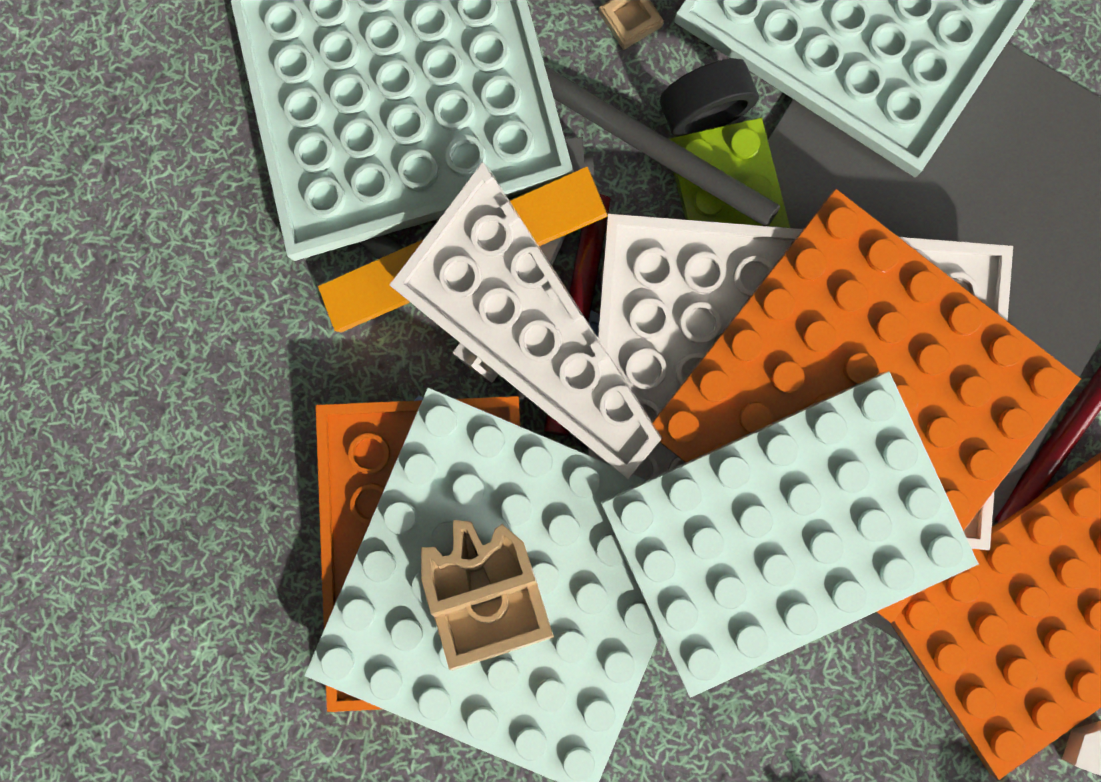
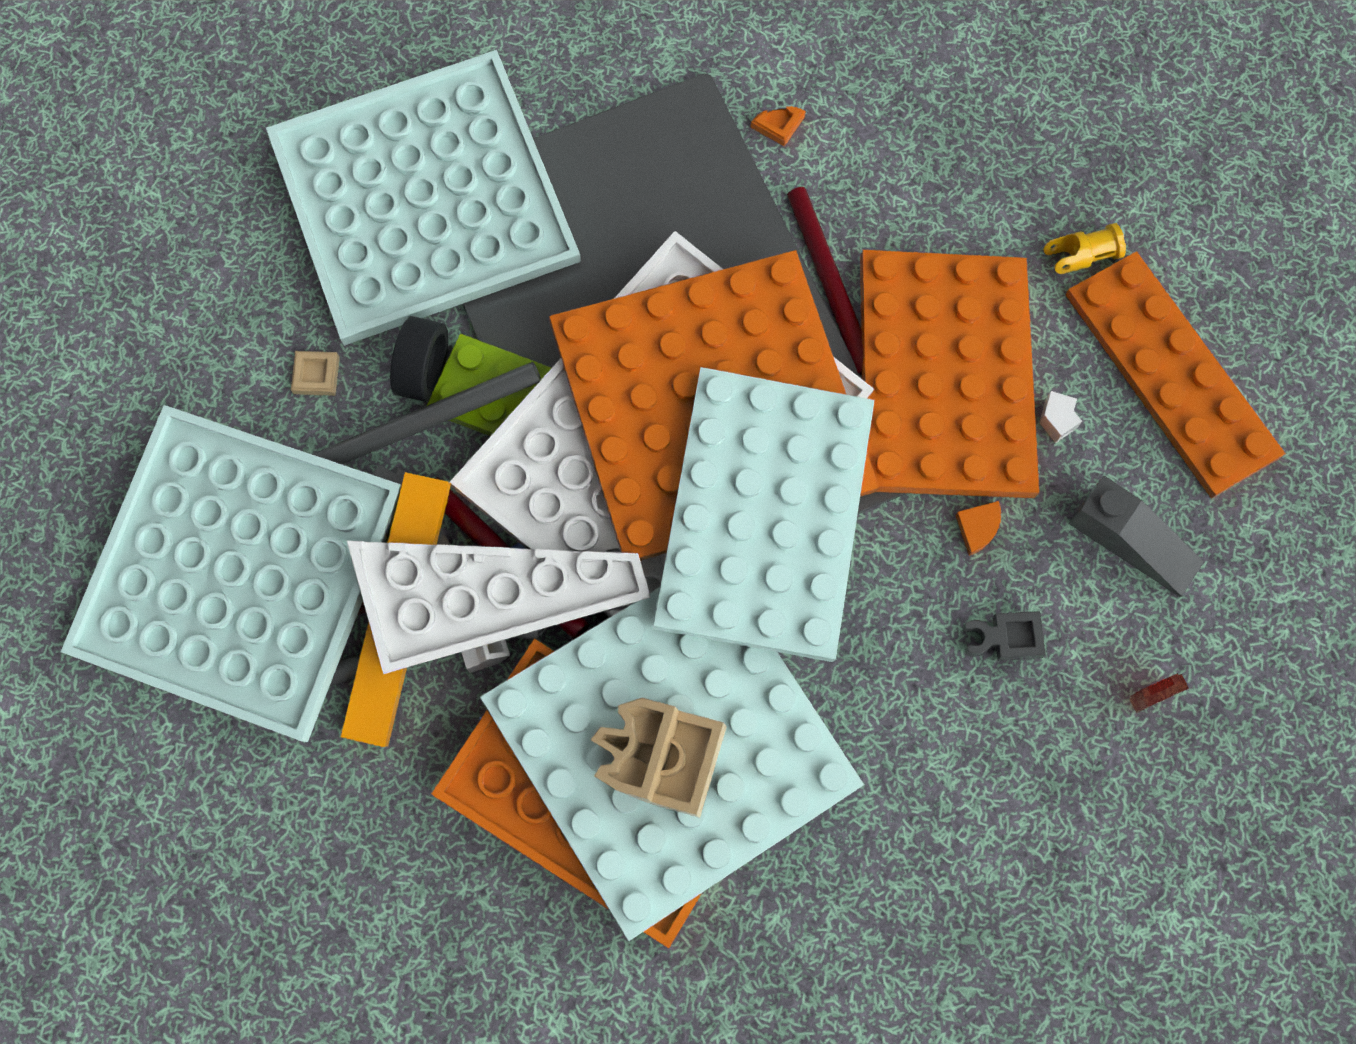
camera: 55 degrees left, 10 degrees down
none -> orange tile [955,501,1001,556]

